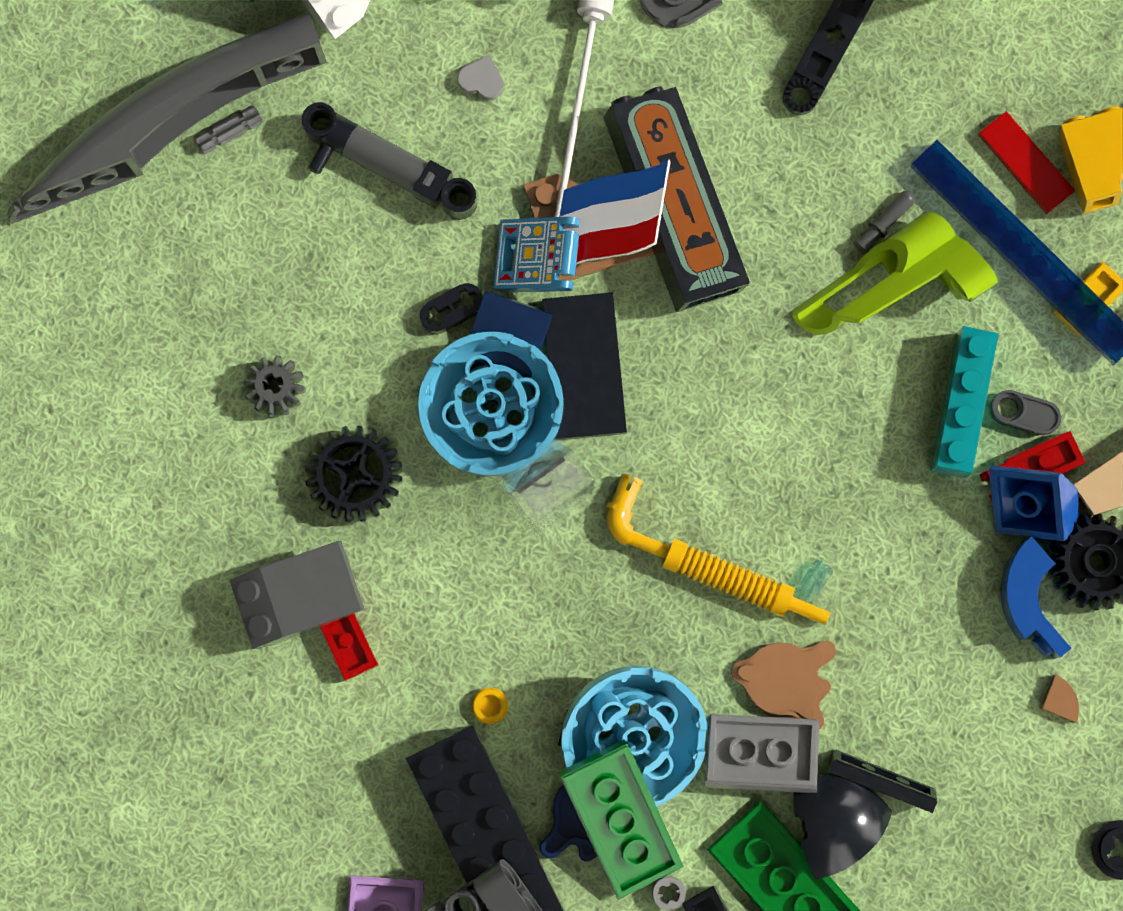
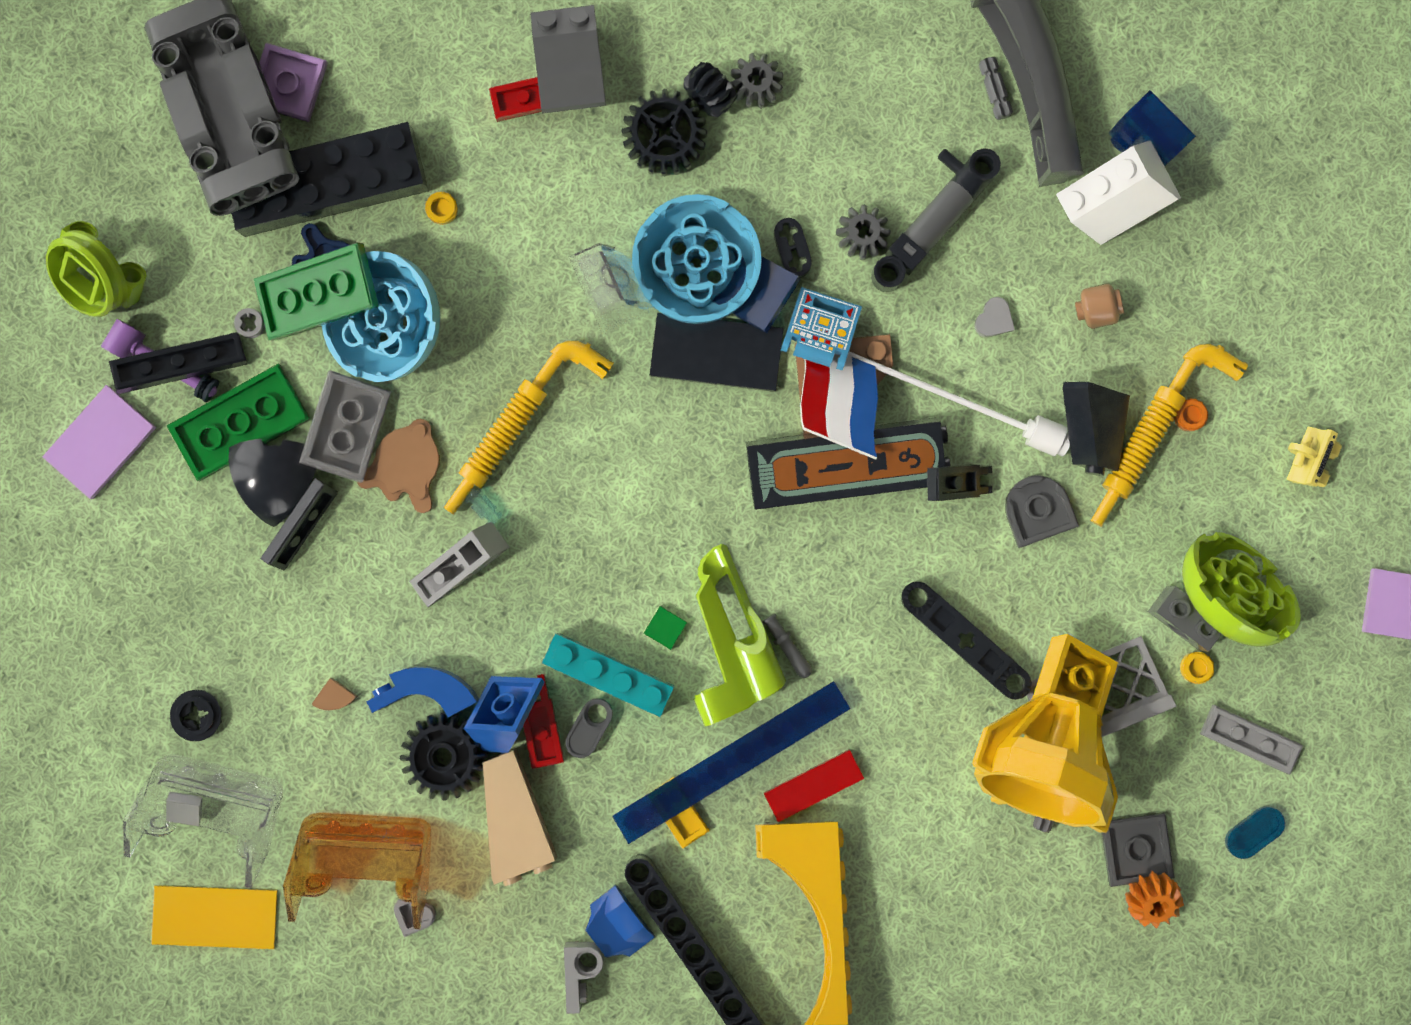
camera: 105 degrees right, 5 degrees up
none -> light grey slope [409,522,510,607]
none -> green tile [643,606,687,650]
none -> black gear [683,62,737,117]
none -> dark grey gear [836,204,891,260]
none -> black hinge [927,464,993,501]

